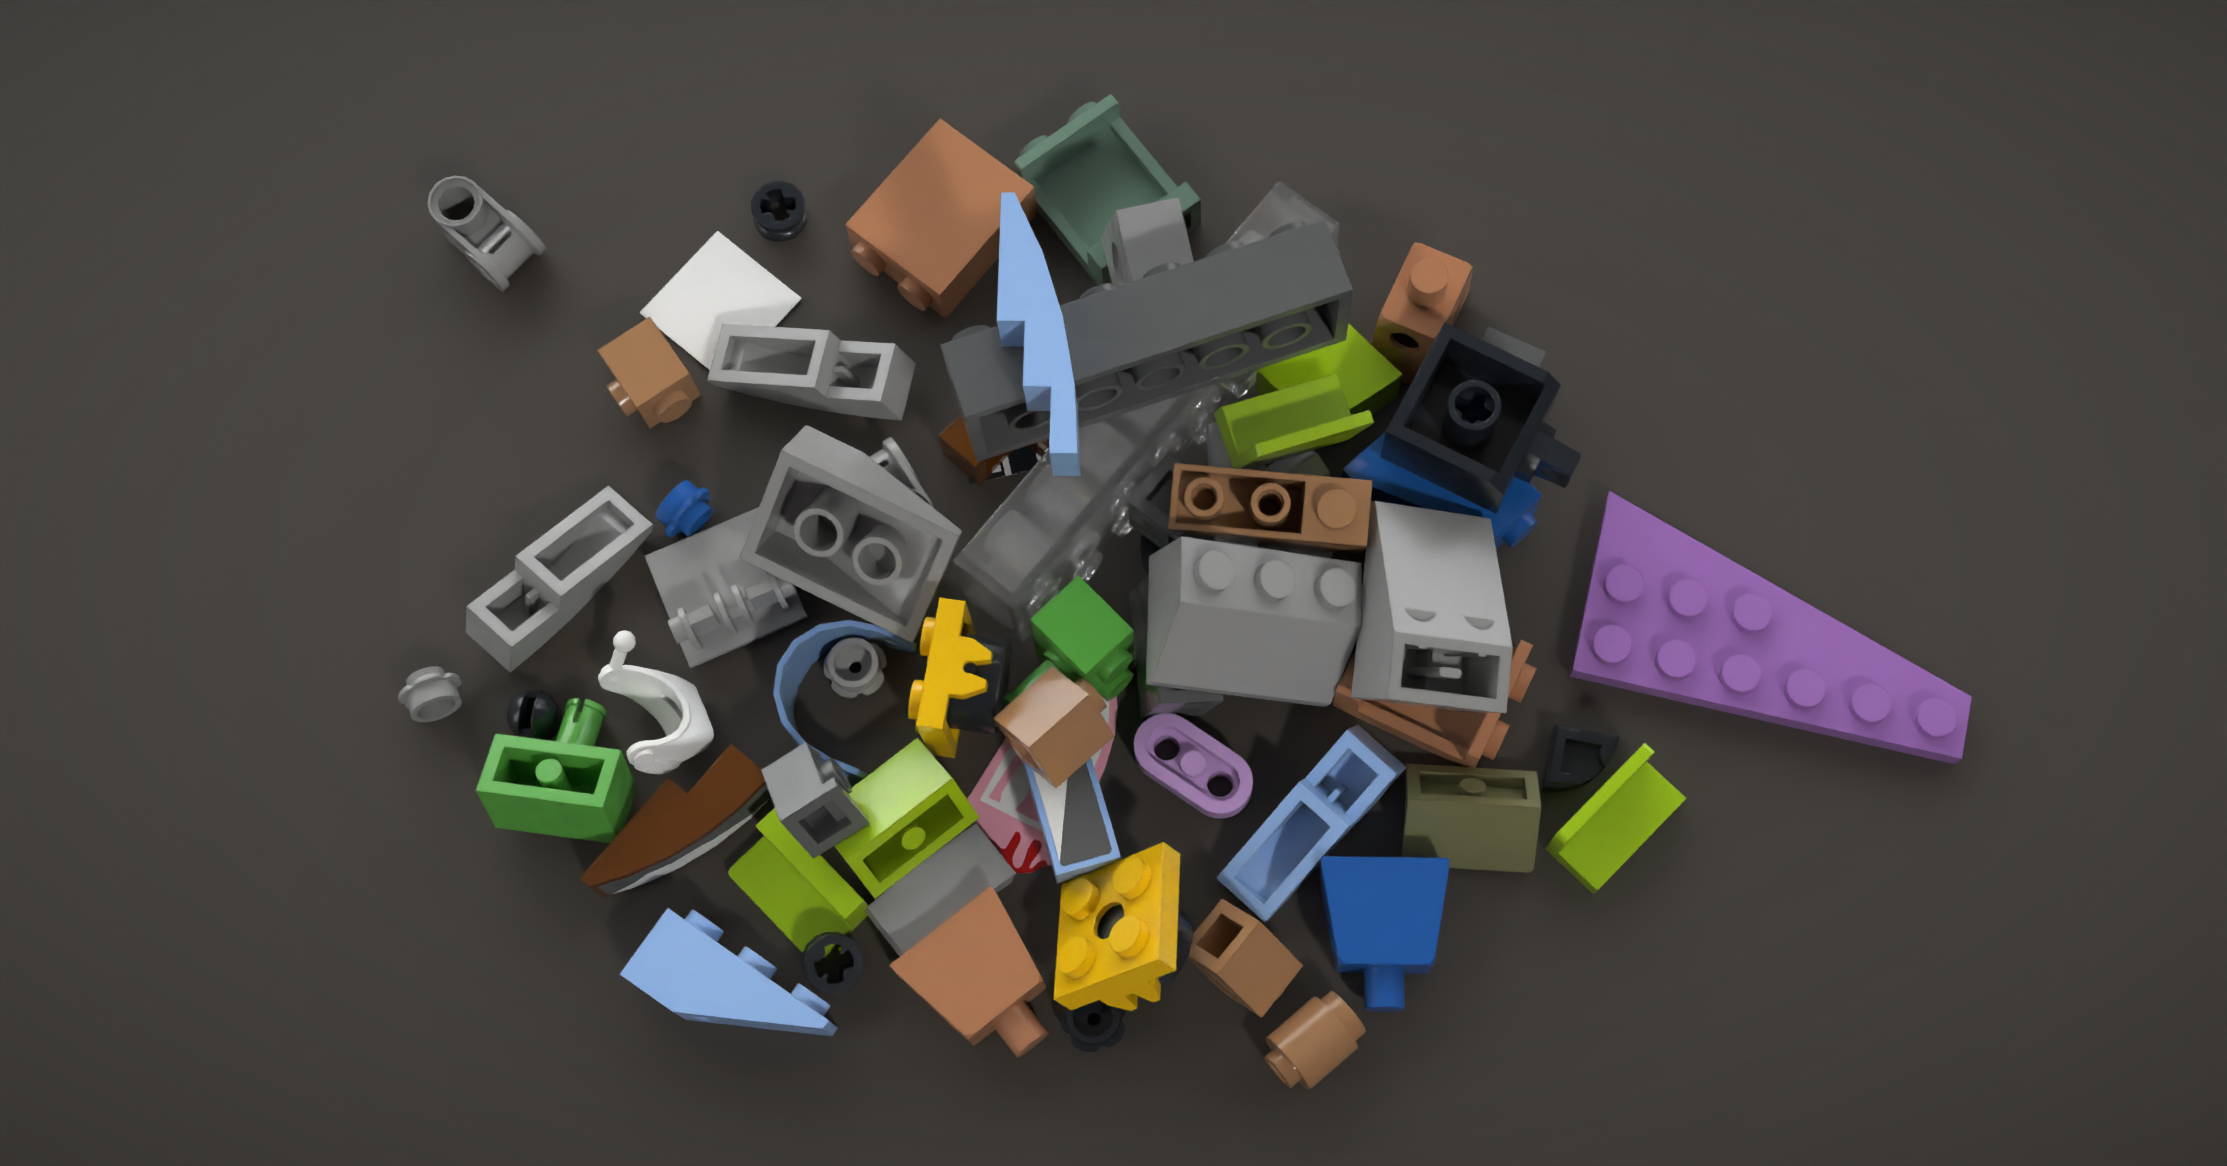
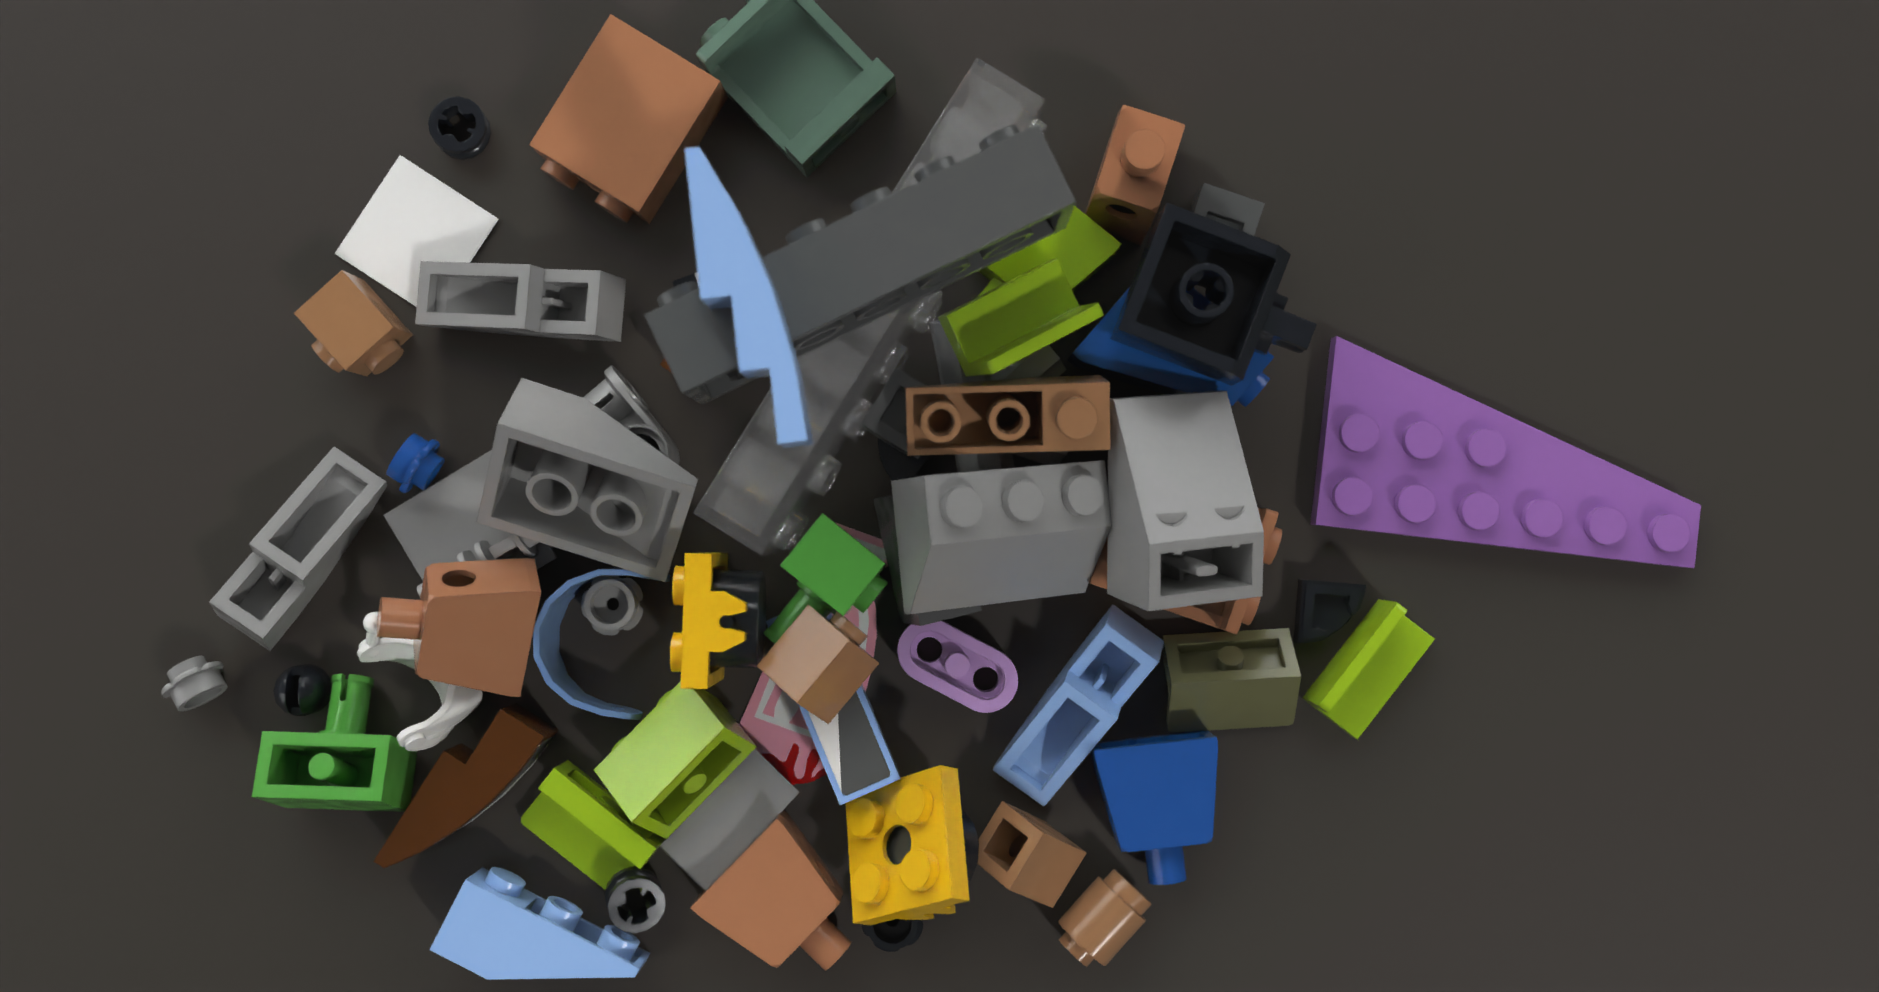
camera: 15 degrees left, 15 degrees up
light grey piece [427,175,546,292] -> none
dark grey brick [761,742,870,859] -> none
light grey brick [1101,197,1194,287] -> none
none -> nougat torso [377,558,541,697]

